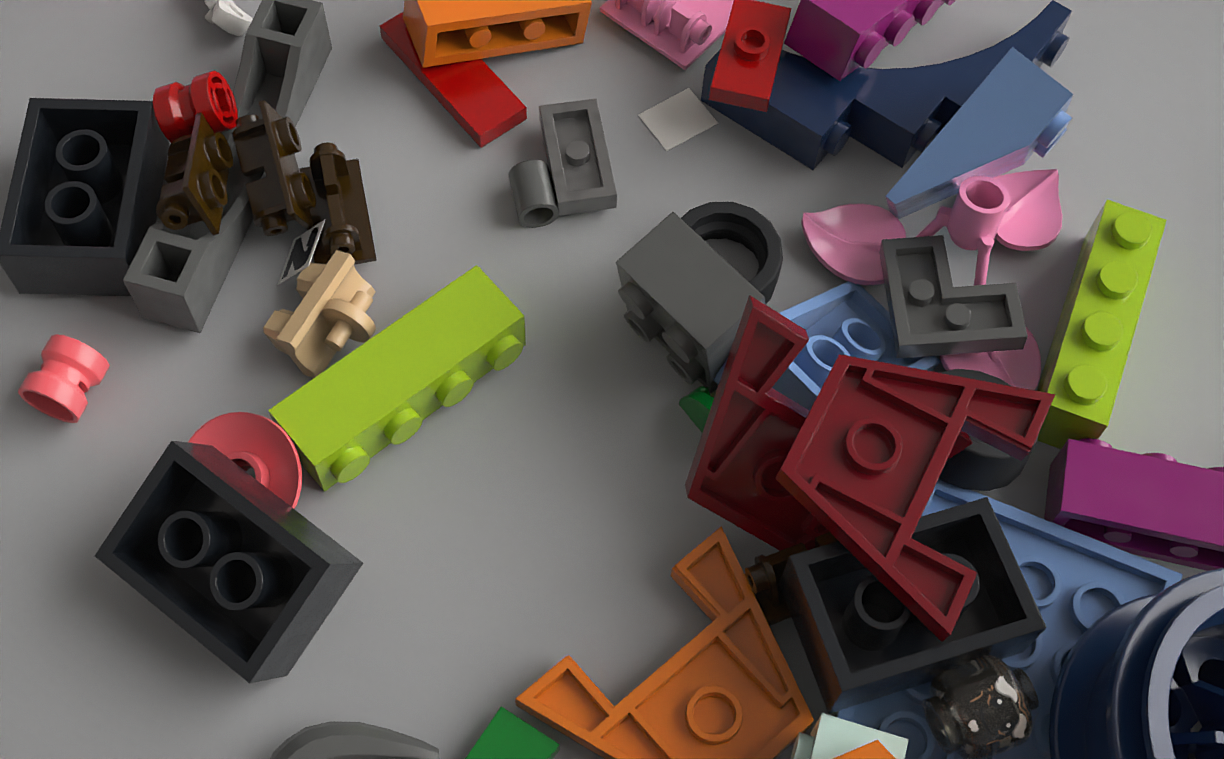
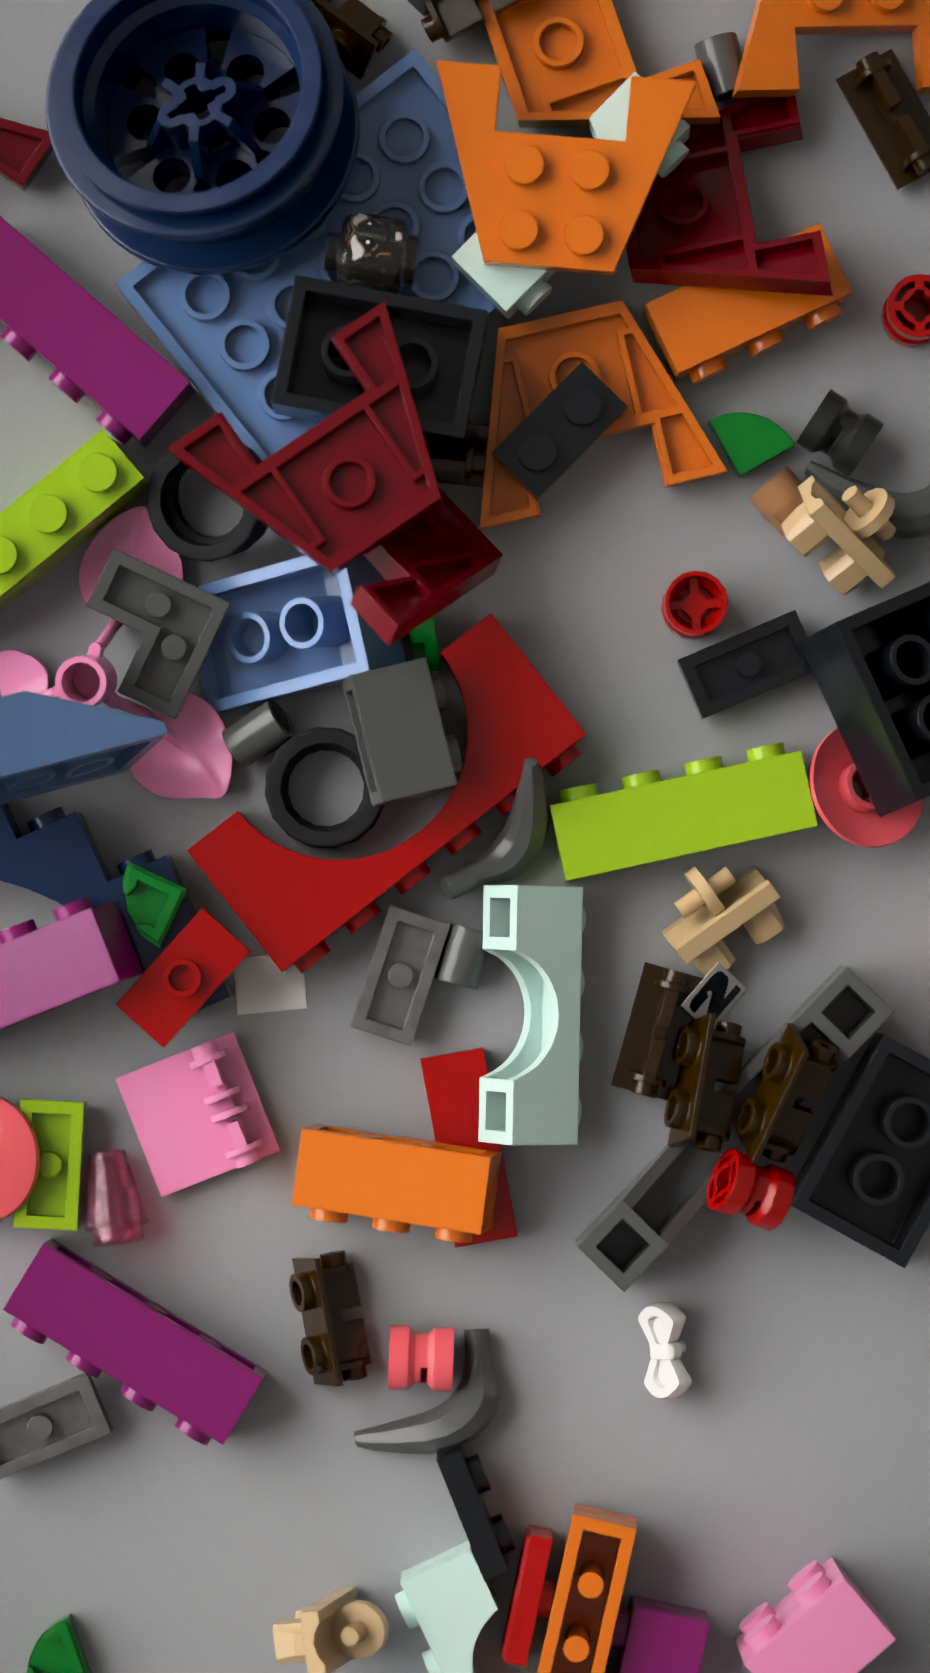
camera: 145 degrees left, 25 degrees up
none -> green tile [123,862,189,948]
none -> red arch [187,613,586,974]
none -> dark grey hinge [222,699,295,768]
none -> dark grey piece [440,757,550,900]
none -> light aqua arch [478,885,586,1146]
none -> black plate [492,362,628,501]
none -> red wheel [661,571,728,640]
none -> black plate [676,610,812,720]
none -> medium nougat hose [749,466,803,537]
none -> tan hips [781,475,896,596]

